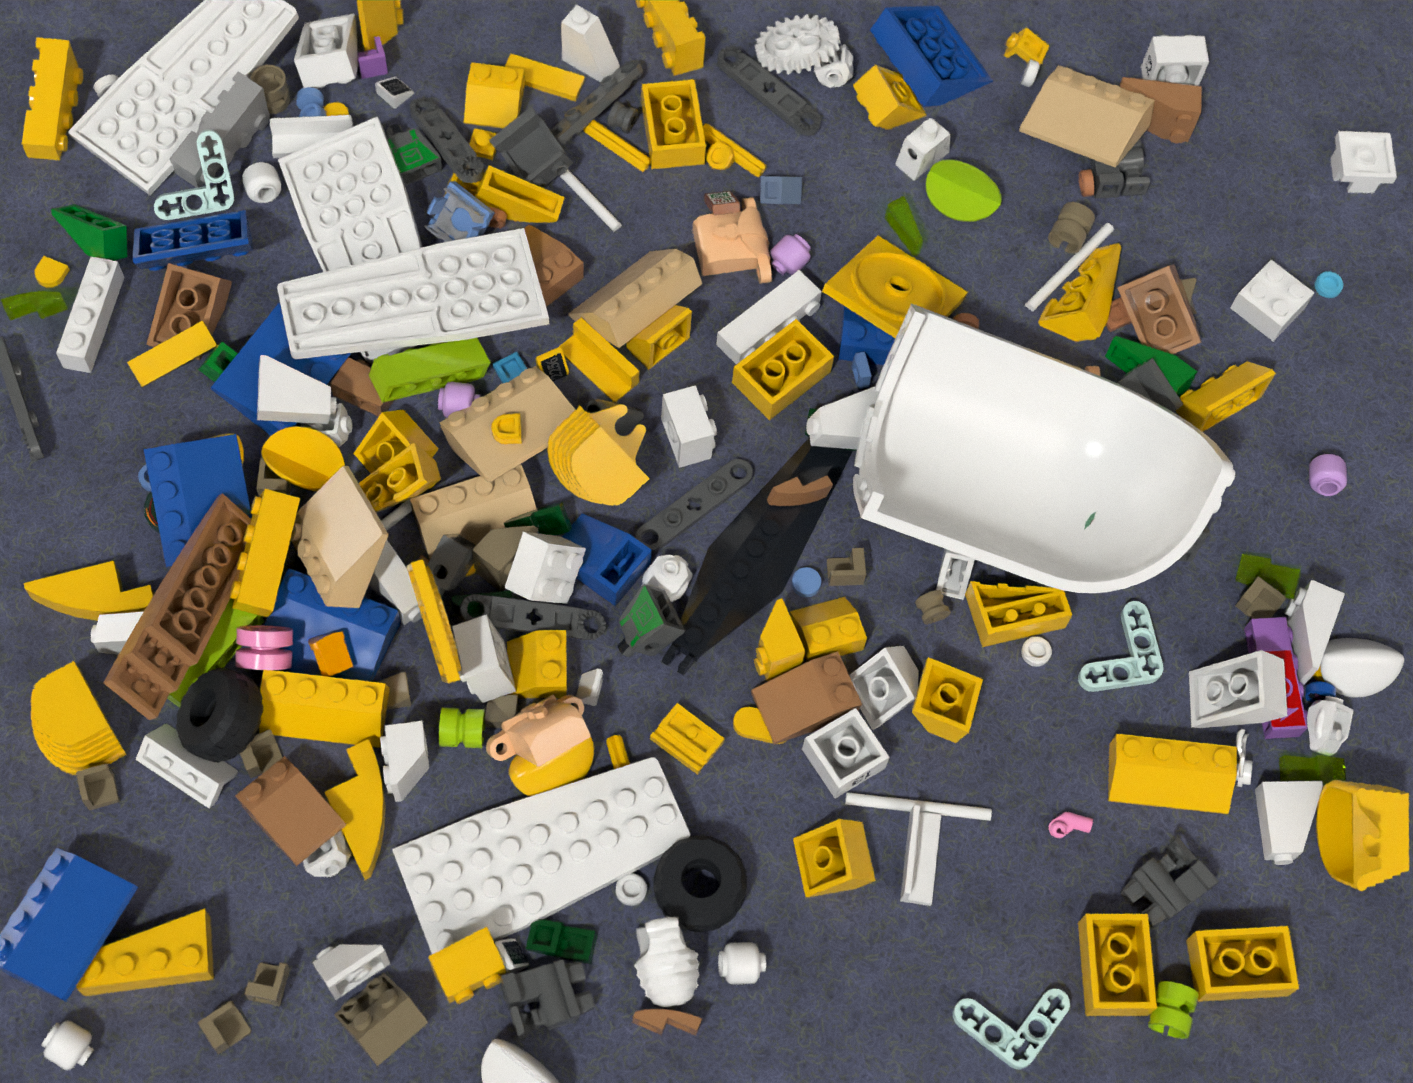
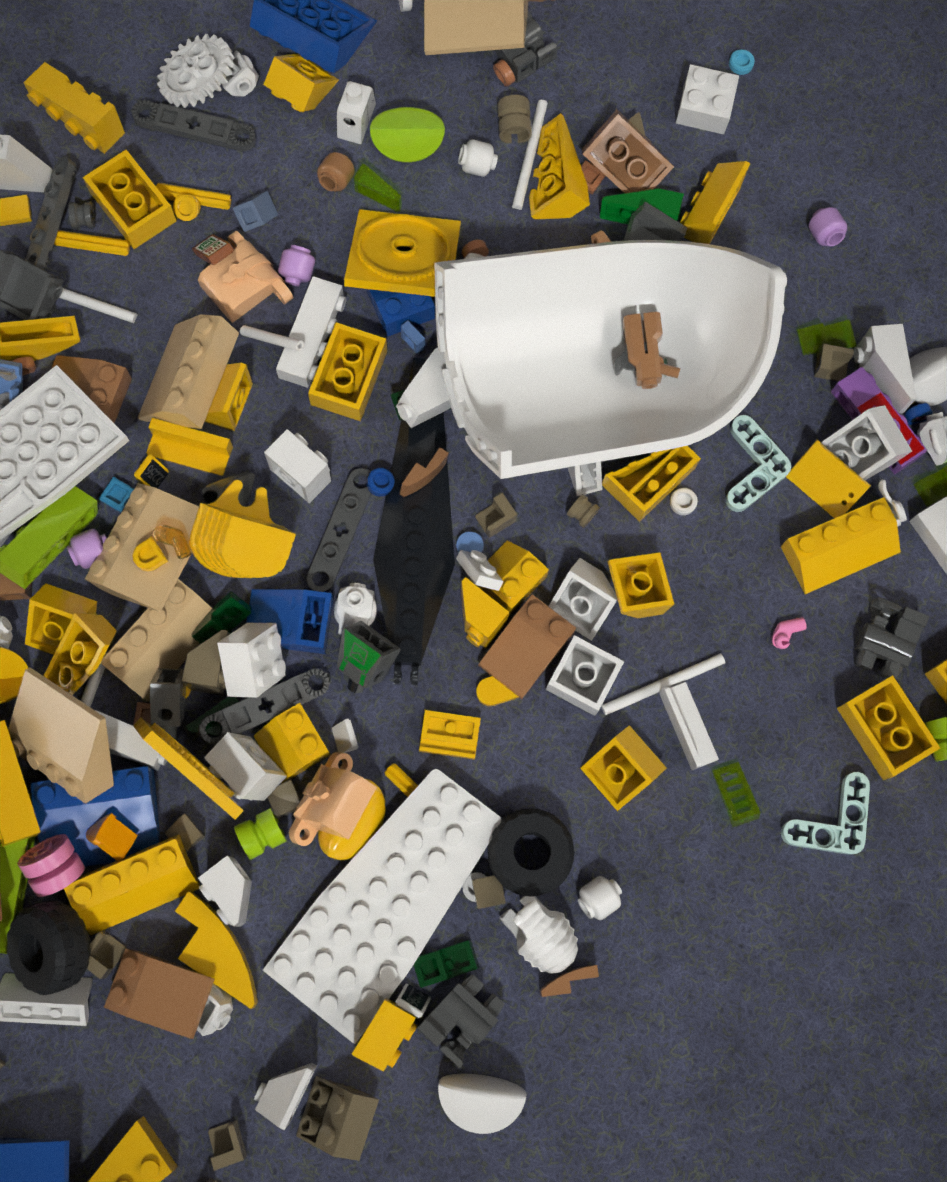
camera: 30 degrees left, 10 degrees up
none -> clear yellow arm [153,525,191,559]
none -> white piece [240,325,304,351]
none -> medium nougat head [317,152,355,192]
none -> blue tile [367,468,395,496]
none -> white plate [456,550,503,591]
none -> white head [458,139,498,177]
none -> dark tan slope [471,876,506,909]
none -> medium nougat piece [614,312,681,389]
none -> clear neon green slope [712,762,761,827]
none -> yellow container [786,440,871,518]

